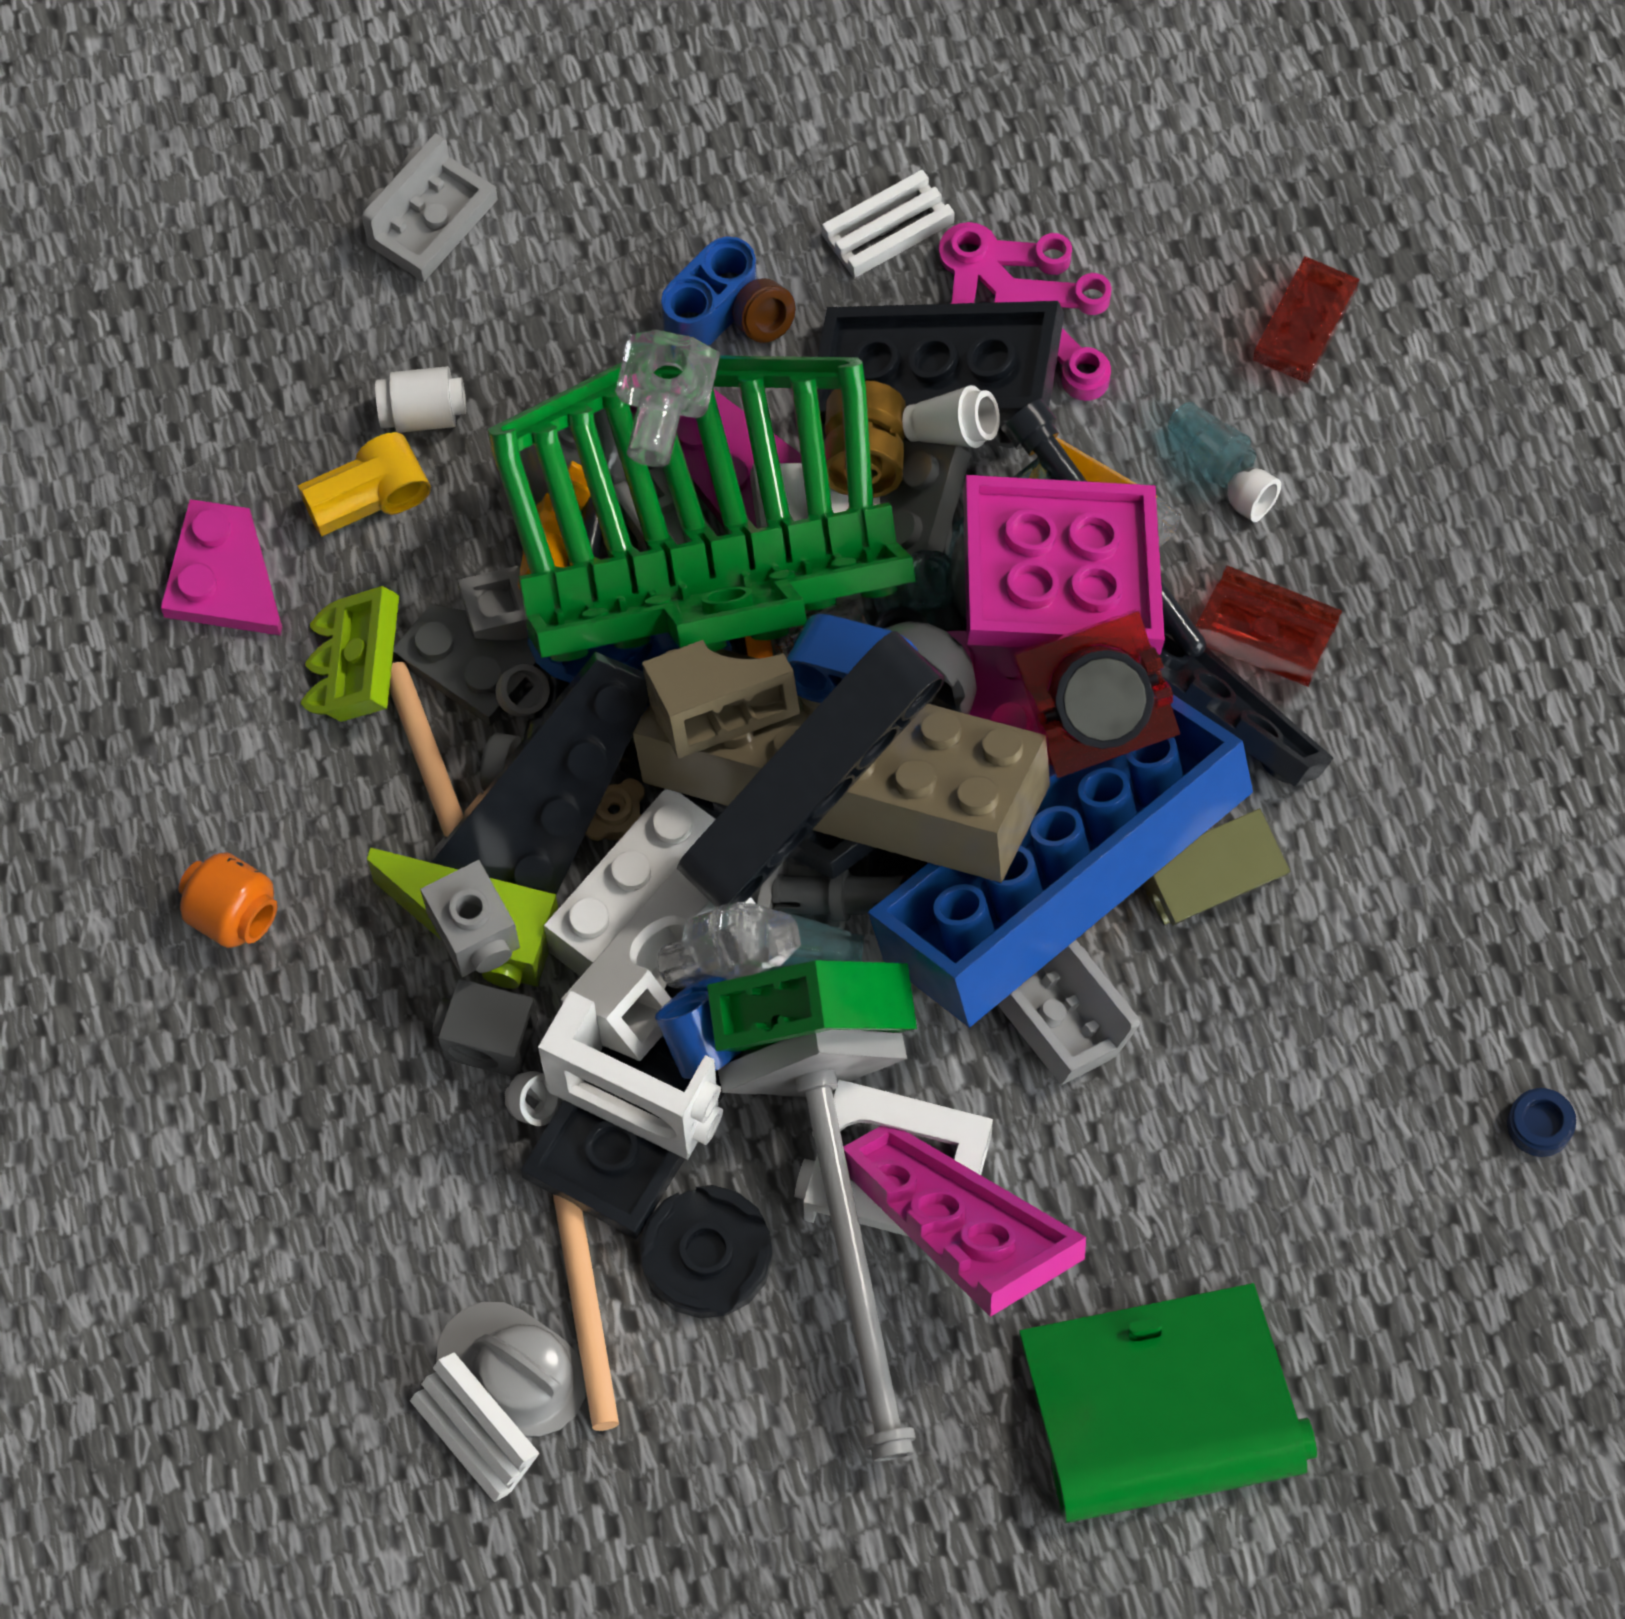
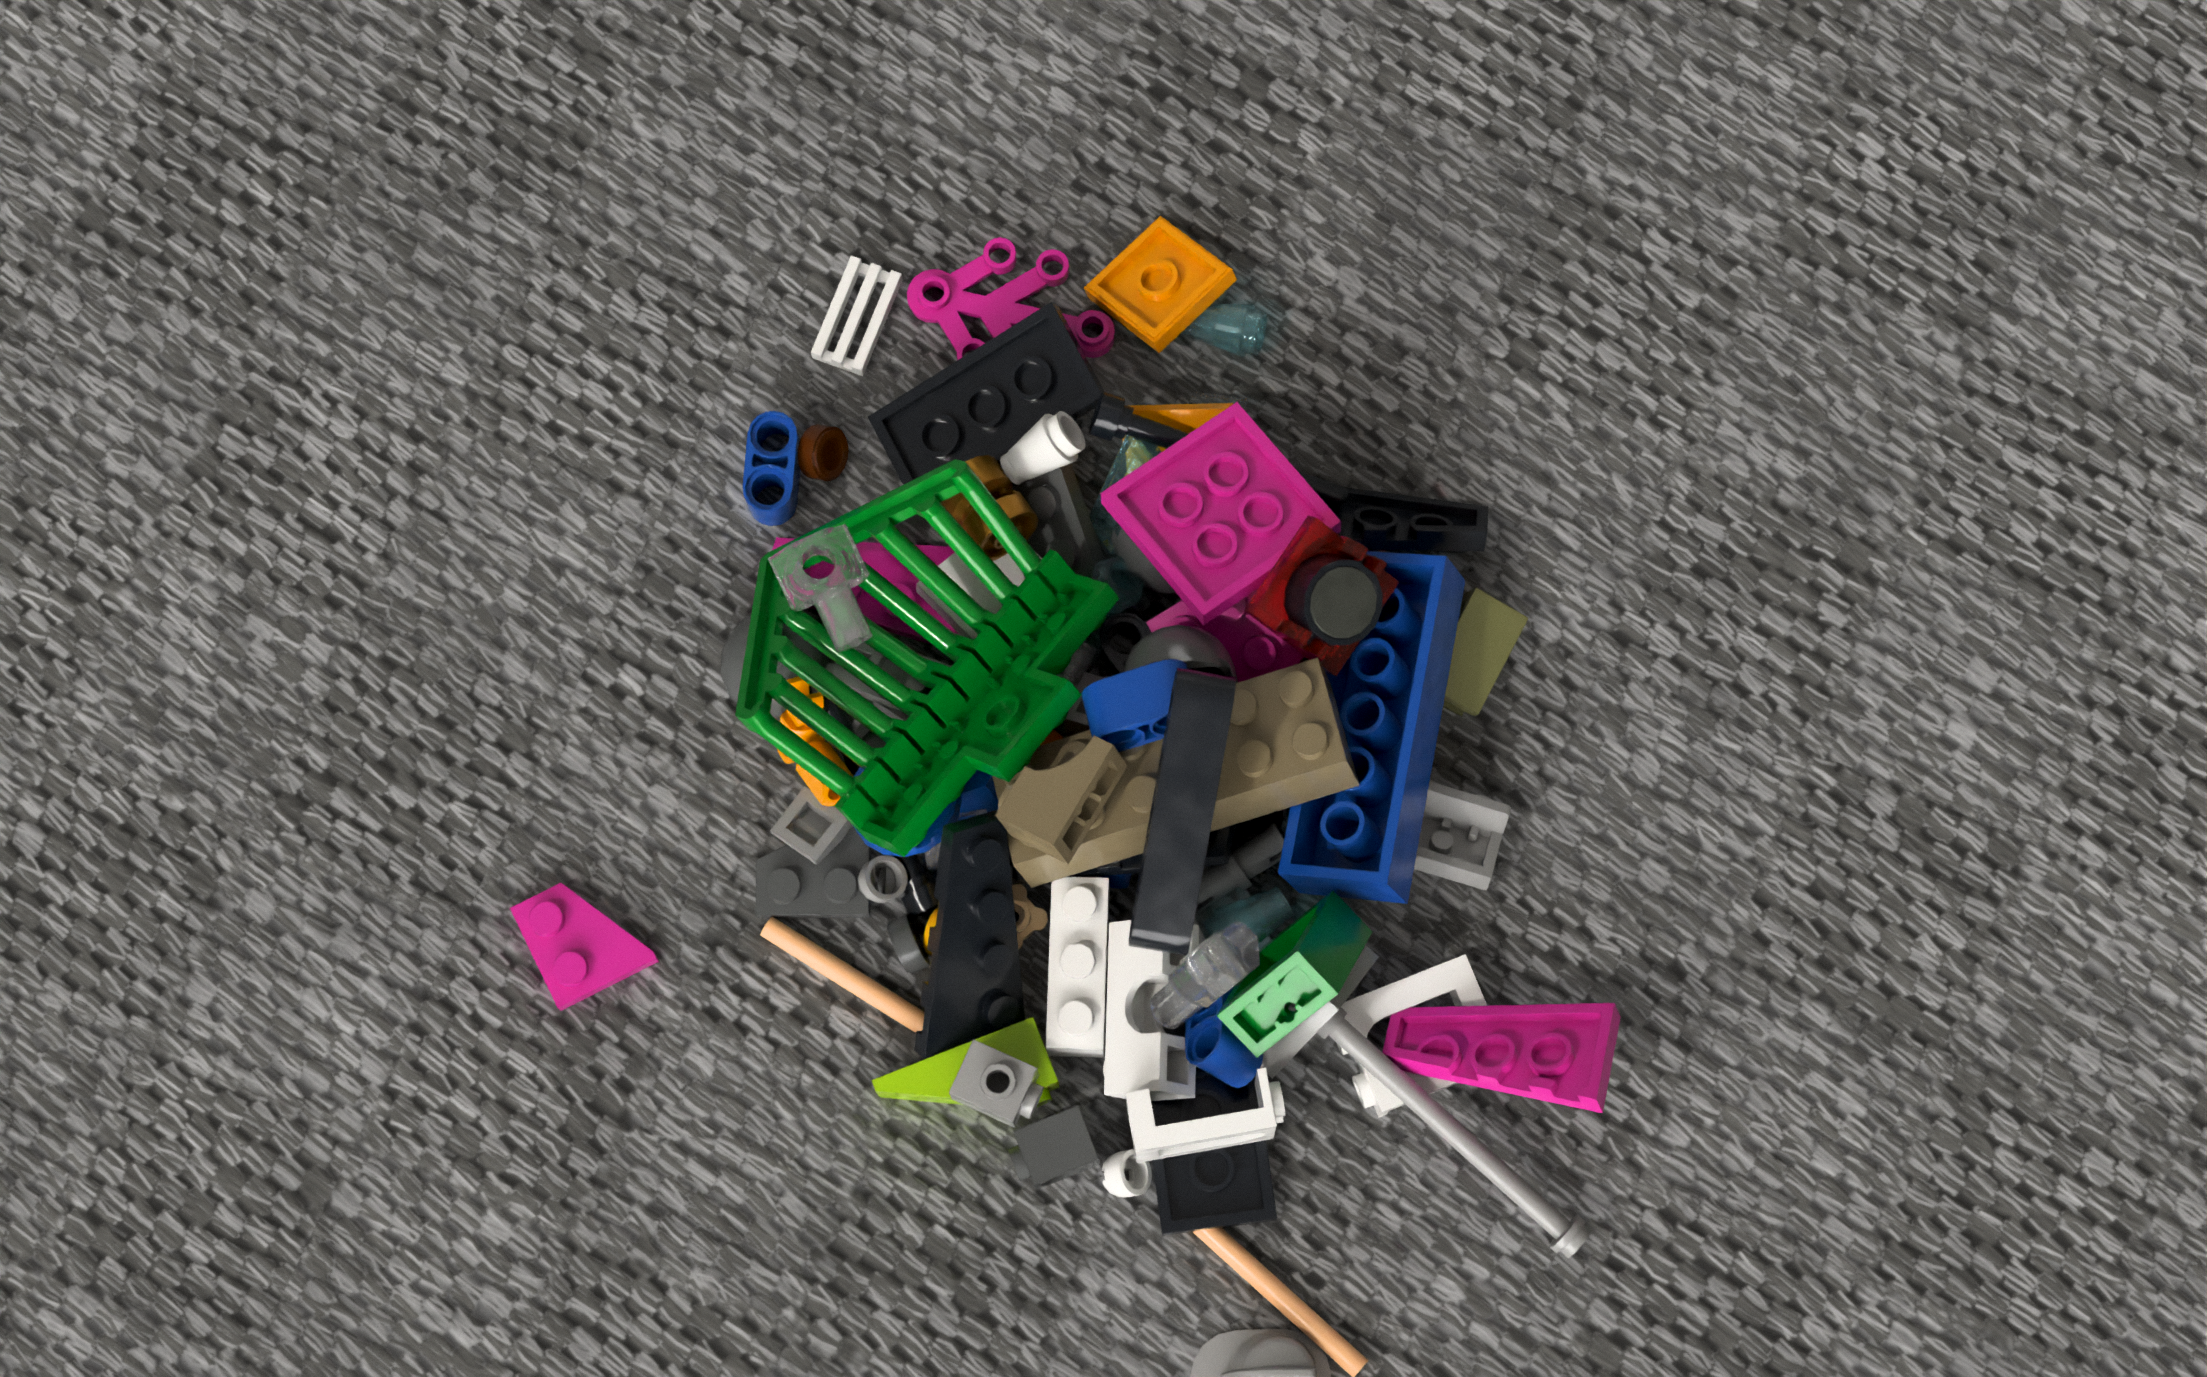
camera: 35 degrees left, 10 degrees up
orange head [178,852,278,948] -> none
yellow piece [297,432,431,537] -> none
lime plate [301,586,399,722] -> none
light grey bracket [362,133,498,282] -> none
white brick [375,366,466,433] -> none
black tile [640,1185,773,1319] -> none
green door [1019,1283,1317,1524] -> none
clear red plate [1196,565,1342,687] -> none
white hinge [1227,467,1281,522] -> none
clear red plate [1253,256,1360,384] -> none
dark blue tile [1507,1088,1576,1157] -> none
none -> light orange plate [1084,215,1237,353]

